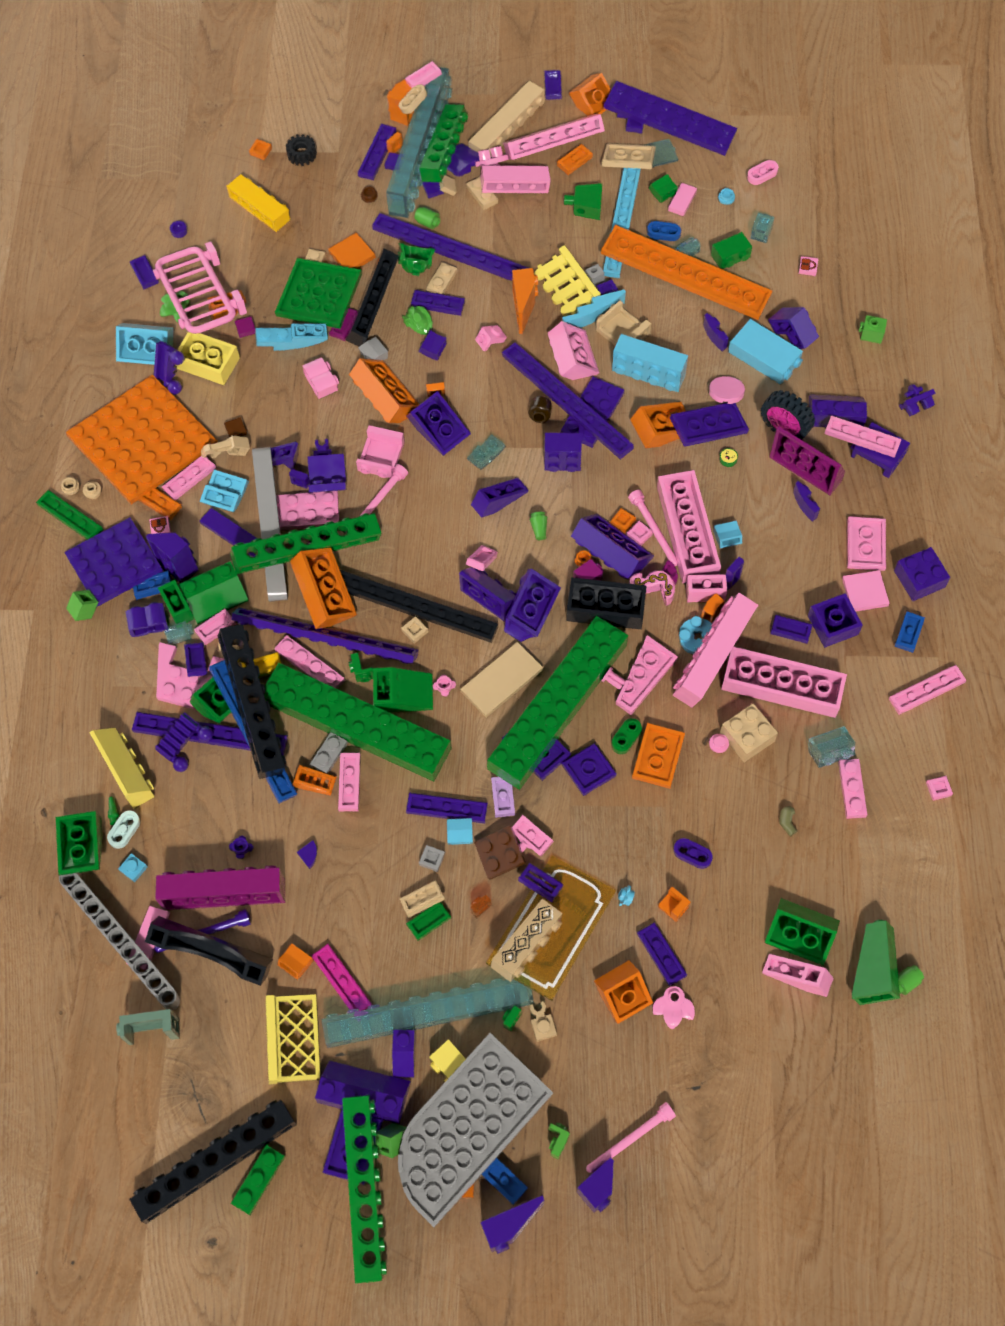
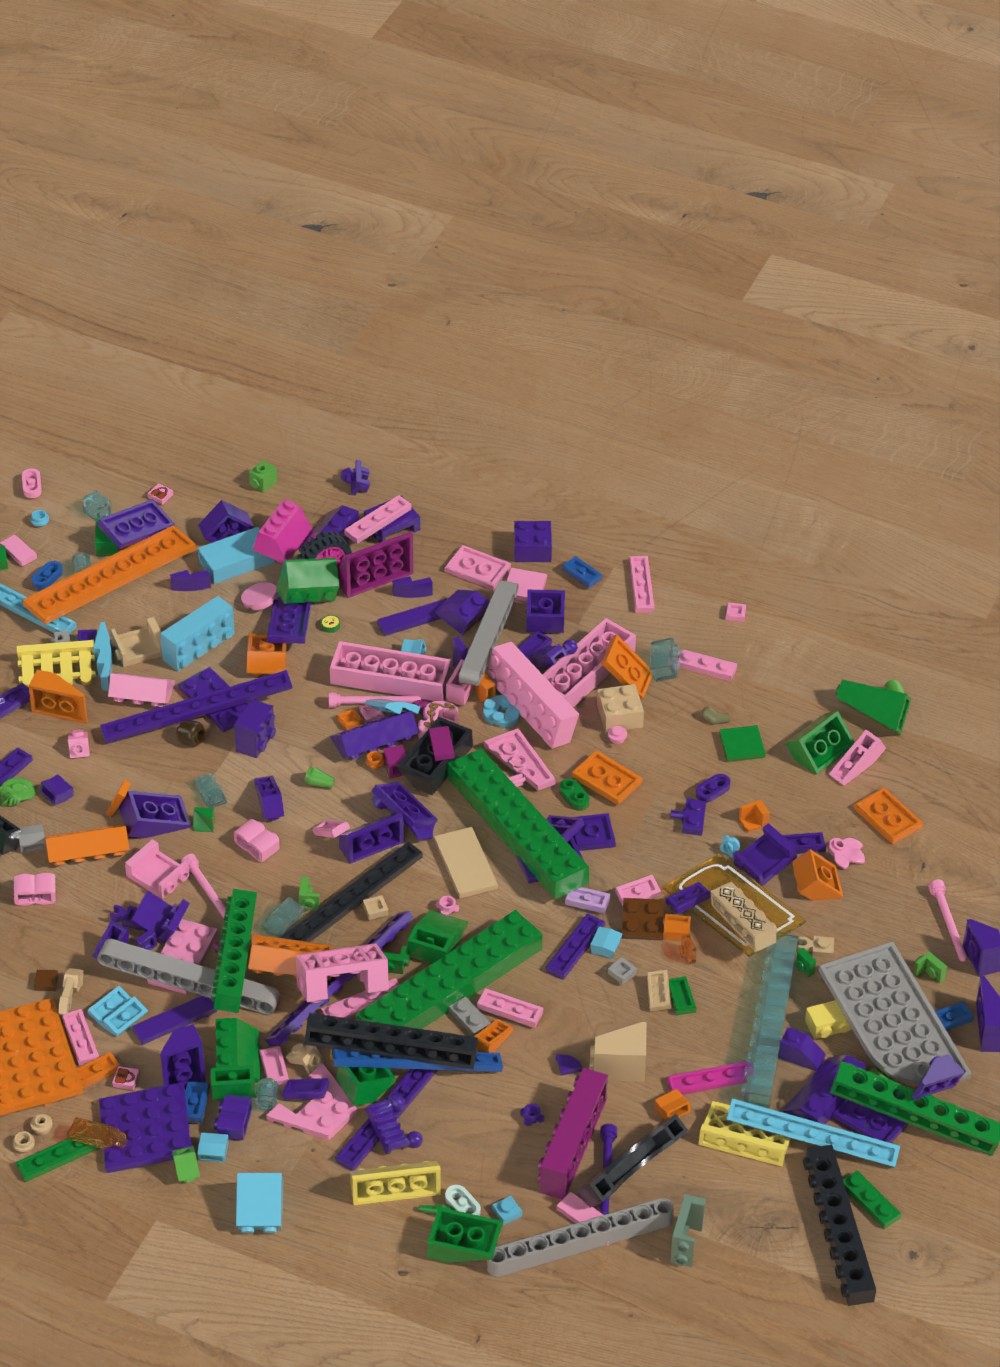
camera: 70 degrees left, 20 degrees down
none -> clear orange hinge [67,1117,128,1149]
none -> dark purple plate [97,499,175,549]
none -> green slope [194,807,215,832]
none -> medium azure piece [197,1133,229,1163]
none -> bright pink brick [234,819,279,862]
none -> medium azure slope [236,1173,284,1234]
none -> dark pink slope [252,499,312,564]
none -> clear light blue slope [262,897,306,938]
none -> green slope [276,558,339,604]
none -> bright pink plate [296,944,389,1003]
none -> bright green bracket [299,877,320,910]
none -> medium azure slope [365,699,420,714]
none -> dark purple tile [377,599,447,636]
none -> magenta tile [429,726,455,761]
none -> dark purple slope [434,590,490,636]
none -> light grey beam [459,580,518,686]
none -> dark purple gear [527,639,578,669]
none -> dark purple wing [546,815,584,842]
none -> tan slope [589,1022,647,1082]
none -> orange plate [601,635,654,700]
none -> orange piece [663,914,691,942]
none -> dark purple plate [670,798,706,836]
none -> green tile [719,725,766,762]
none -> medium azure plate [726,1098,900,1168]
none -> dark purple panel [733,823,797,887]
none -> orange tile [854,787,923,845]
none -> dark purple slope [912,1054,965,1100]

